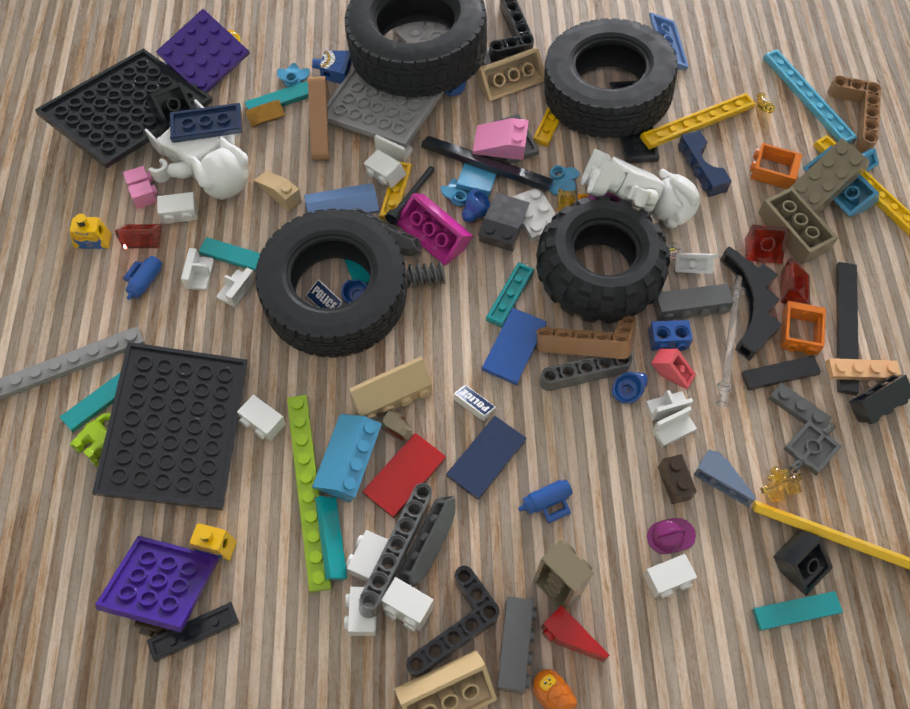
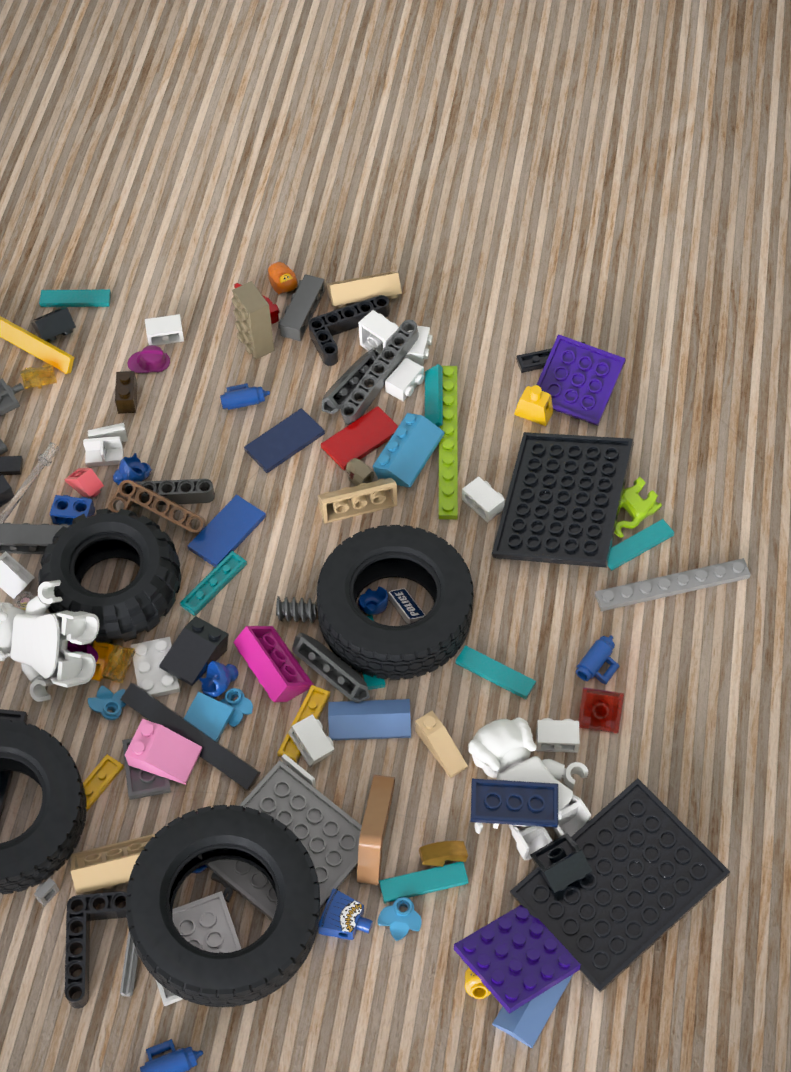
camera: 165 degrees left, 5 degrees down
yellow torso [70,214,112,249] -> none
bright pink piece [123,166,158,209] -> none
white panel [181,248,214,291] -> none
white panel [217,268,256,308] -> none
black piece [385,166,434,225] -> none
slope [453,385,496,422] -> none
sand blue slope [694,449,756,507] -> none

